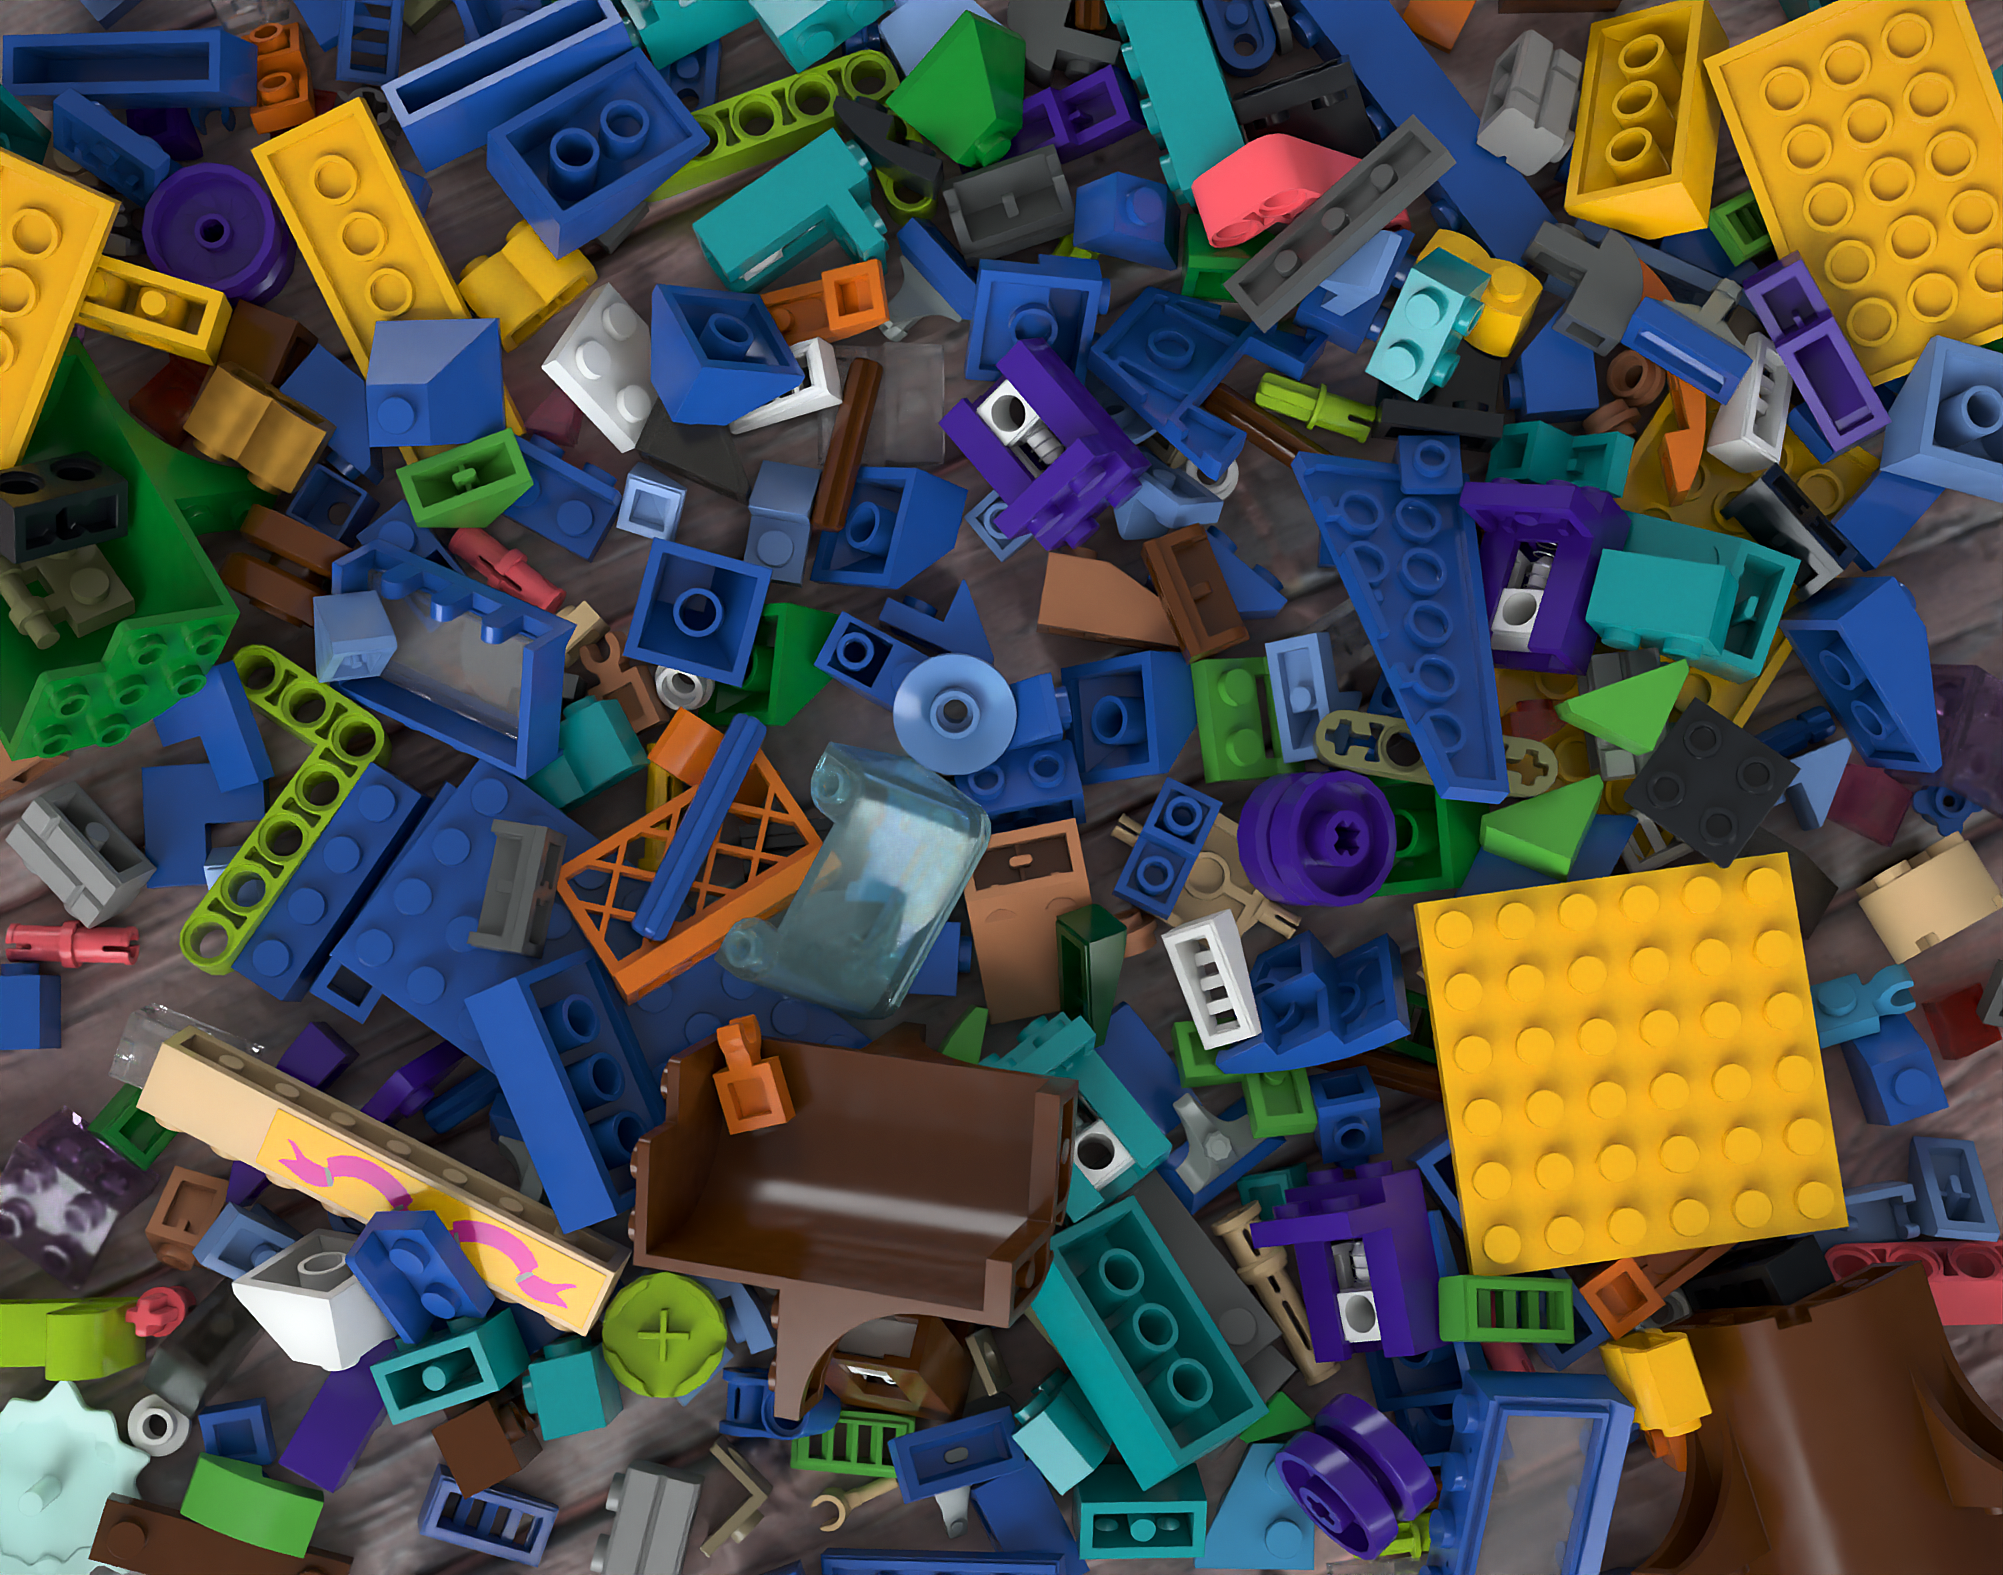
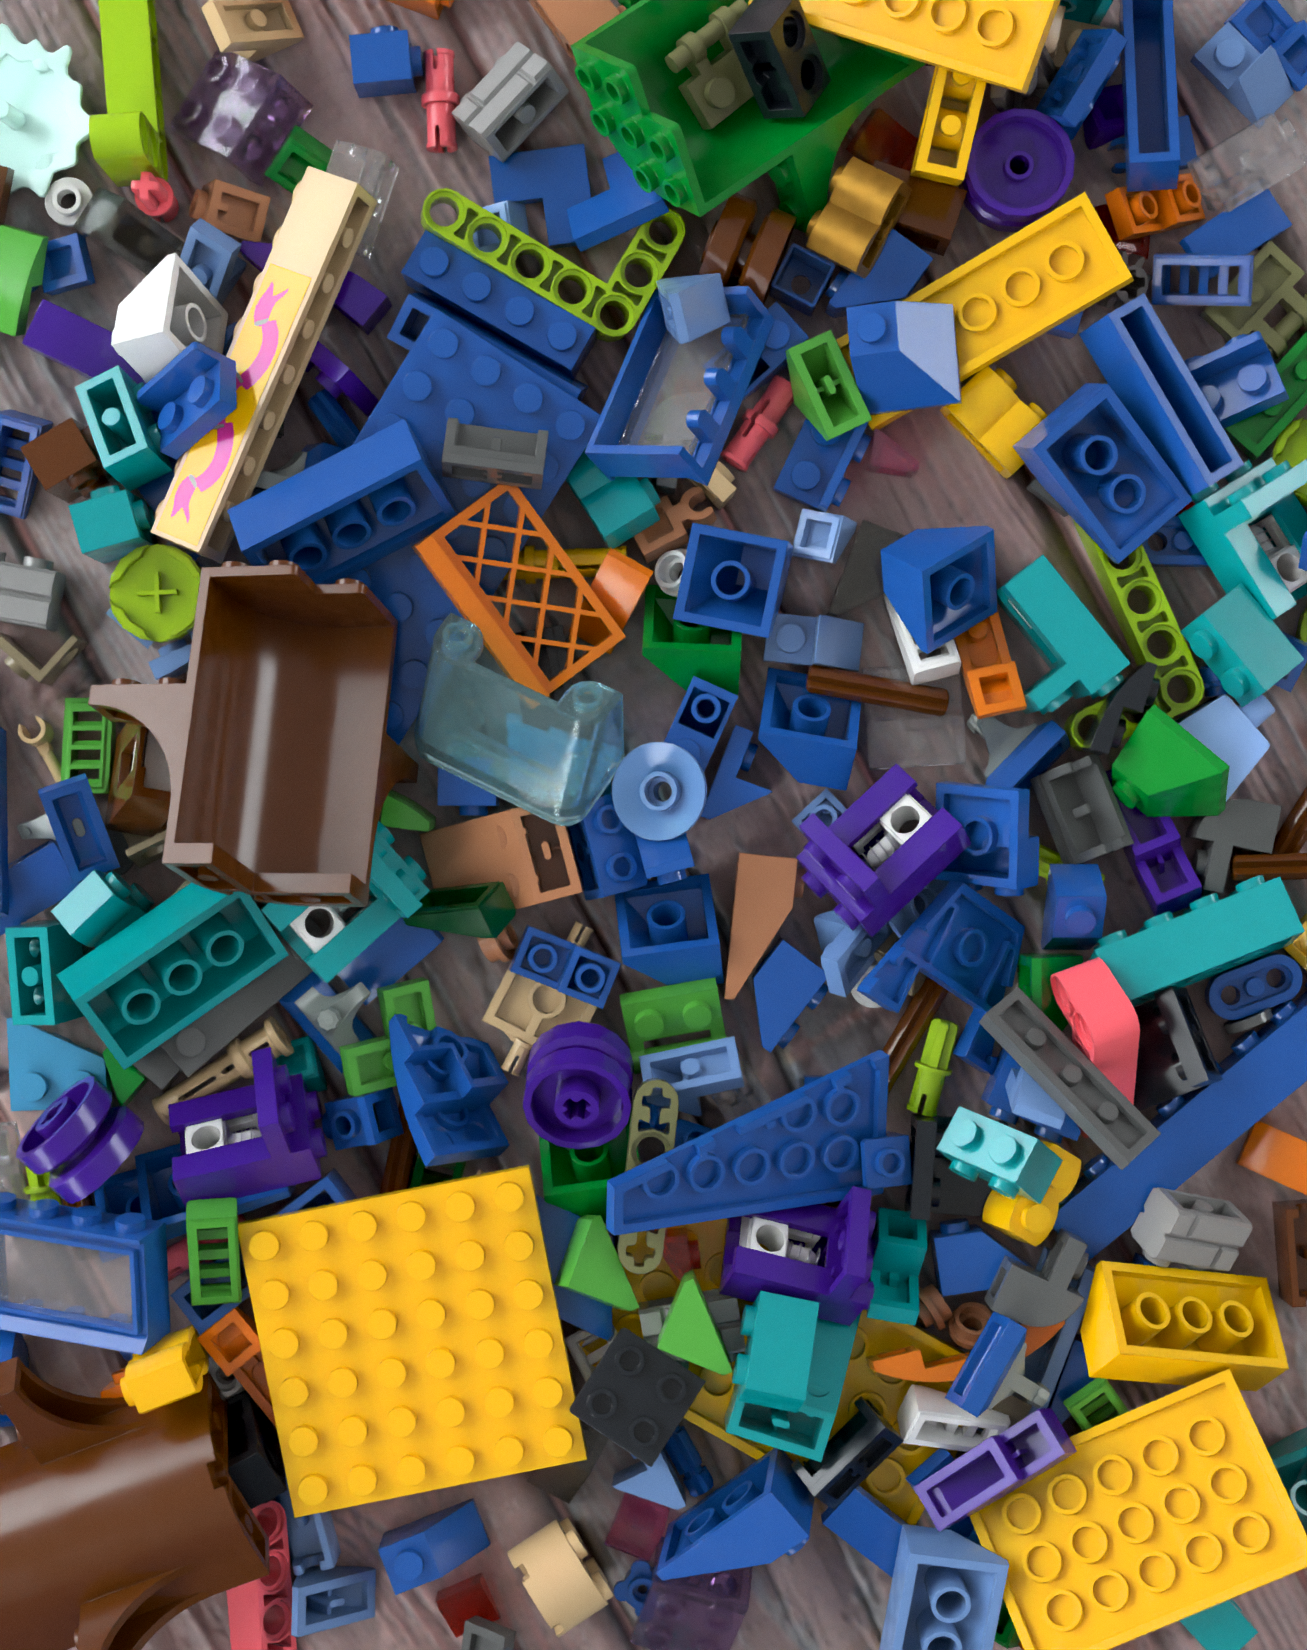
camera: 90 degrees right, 5 degrees up
white plate [541,282,663,453] -> none
blue axle [632,713,767,942] -> none
orange plate [713,1014,796,1135] -> none
blue piece [719,1366,841,1440] -> none
reddish brown hinge [1140,523,1250,665] -> none
white slope [1161,909,1262,1050] -> none
dark azure plate [1810,964,1916,1049] -> none

